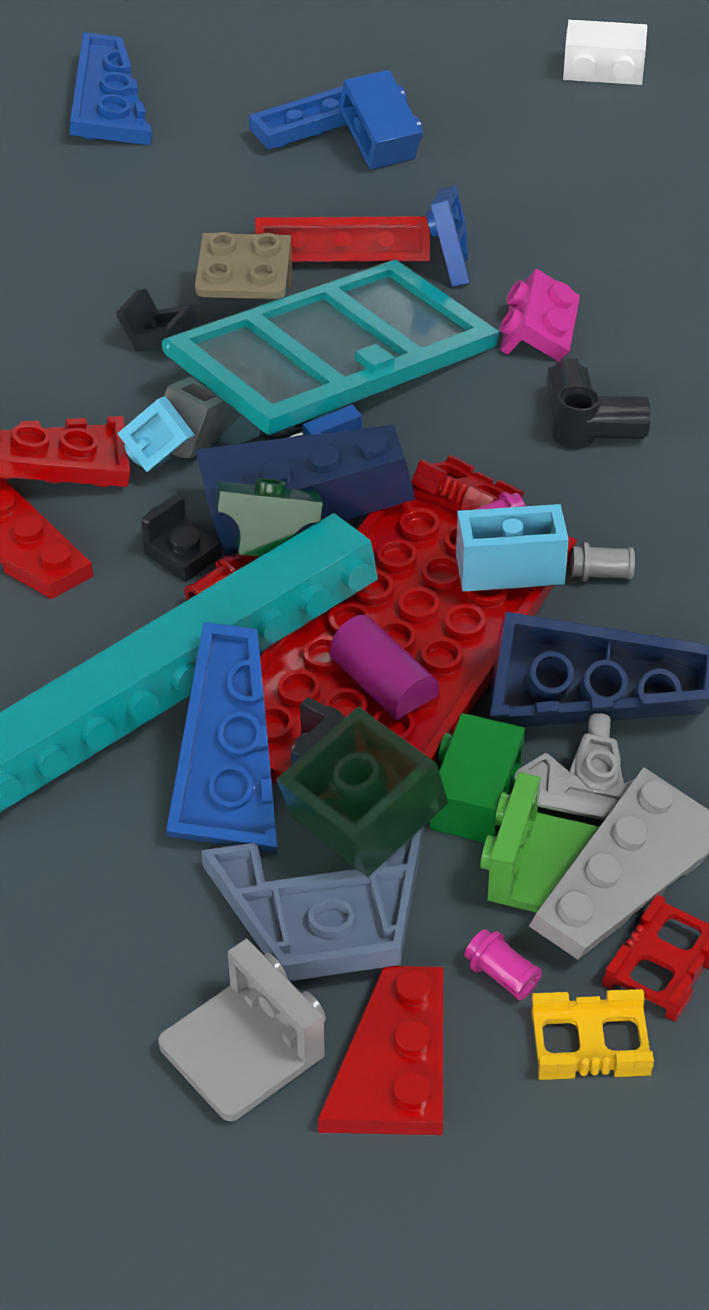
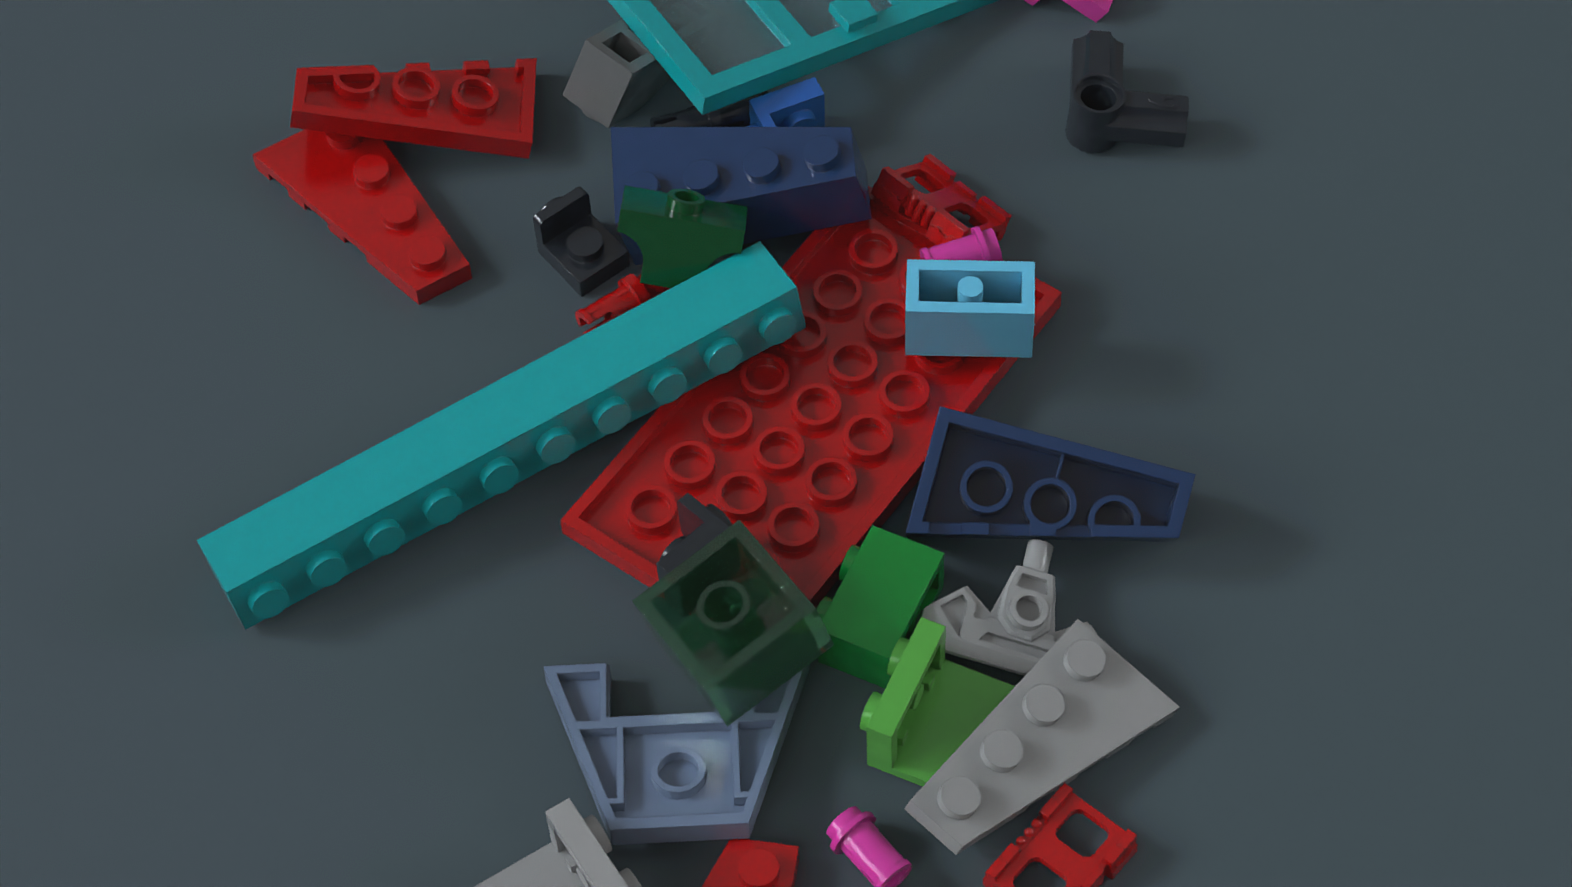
camera: 10 degrees right, 10 degrees up
medium azure bracket [117,396,195,472] -> none
blue wing [166,622,278,852] -> none
magenta brick [331,615,439,720] -> none
light grey pin [570,542,635,582] -> none

